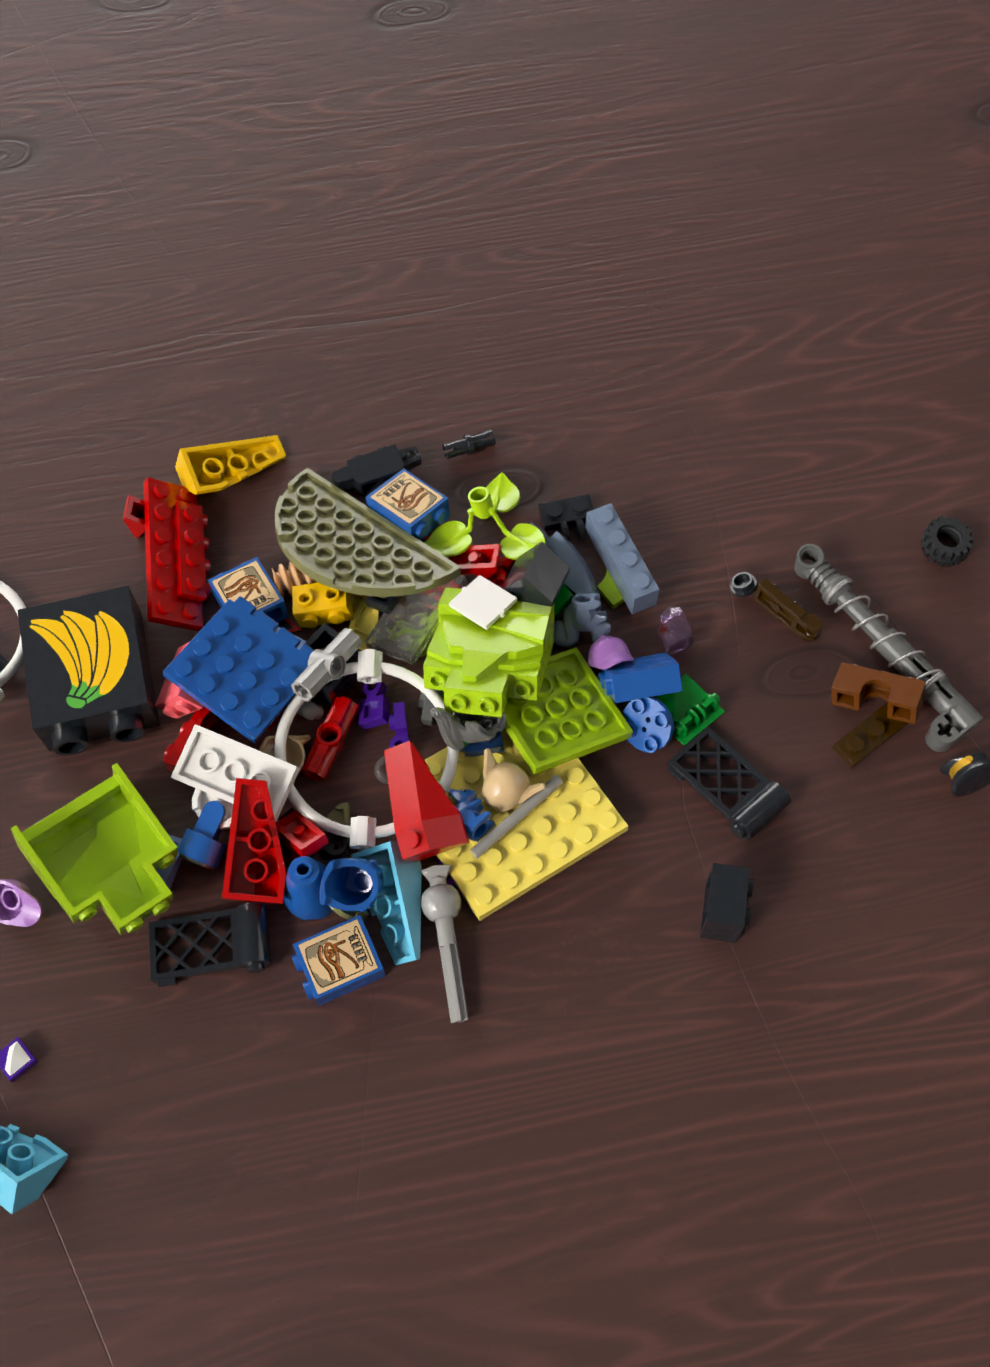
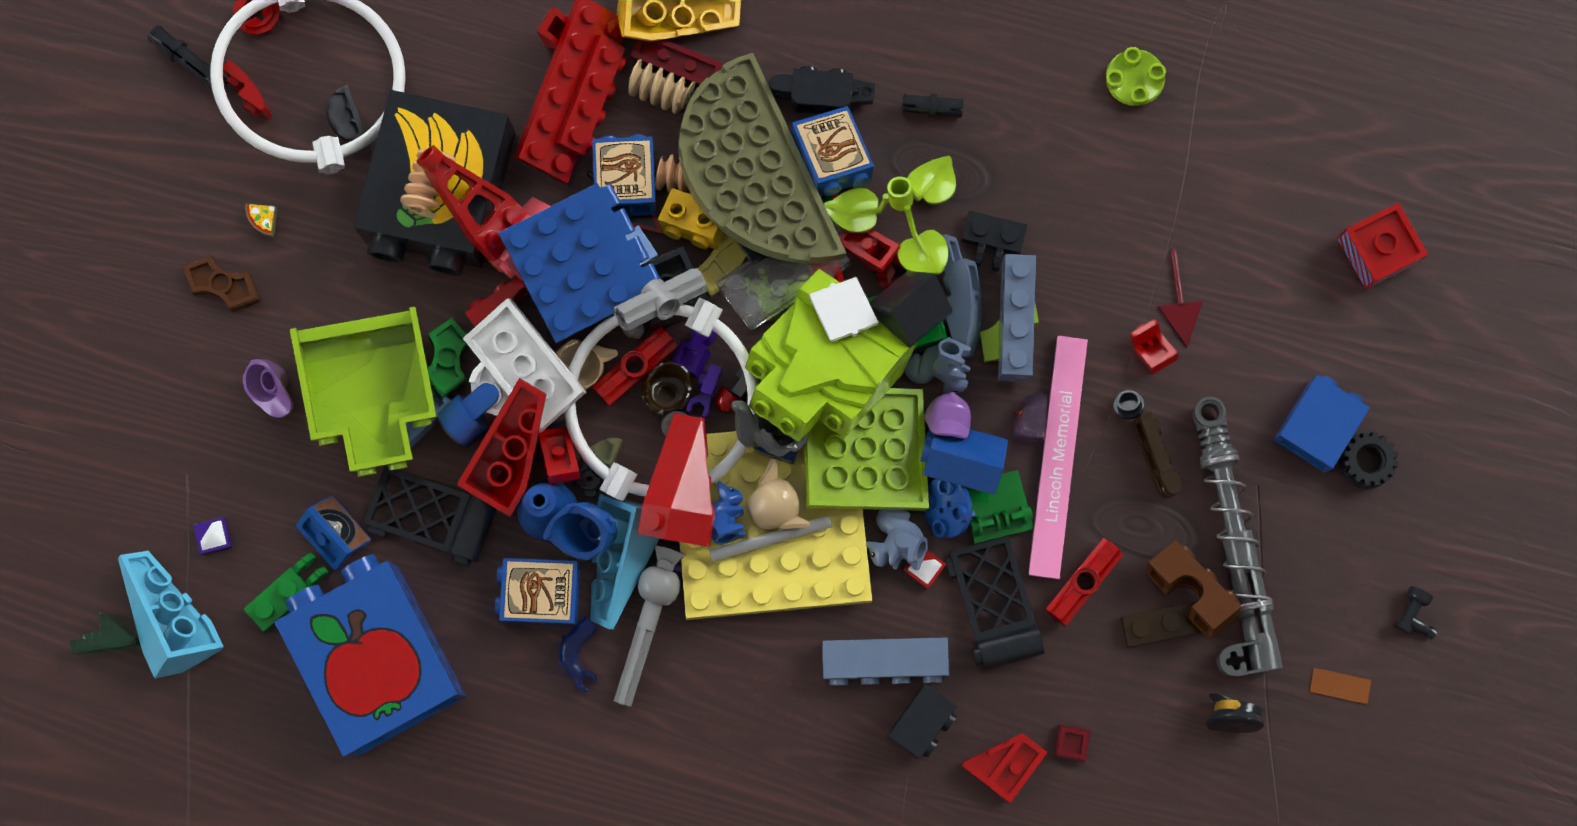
camera: 25 degrees right, 15 degrees up
none -> green hinge [244,552,329,632]
none -> blue brick [274,555,467,758]
none -> panel [296,496,371,571]
none -> light nougat piece [400,149,456,219]
none -> red plate [417,145,529,261]
none -> green tile [427,318,468,400]
none -> clear blue piece [559,616,598,692]
none -> tan piece [628,59,696,115]
none -> dark red plate [630,39,724,87]
none -> dark brown hair [641,362,692,416]
none -> red hinge [715,386,741,412]
none -> sand blue brick [822,638,949,686]
none -> sand blue animal [866,510,928,571]
none -> tile [903,550,946,590]
none -> red wing [961,733,1048,803]
none -> bright pink tile [1028,336,1088,580]
none -> red piece [1044,538,1124,627]
none -> dark red tile [1054,725,1091,762]
none -> lime dish [1106,47,1166,106]
none -> red bracket [1130,319,1179,374]
none -> dark red piece [1158,248,1203,348]
none -> blue brick [1273,375,1370,473]
none -> red container [1337,202,1429,290]

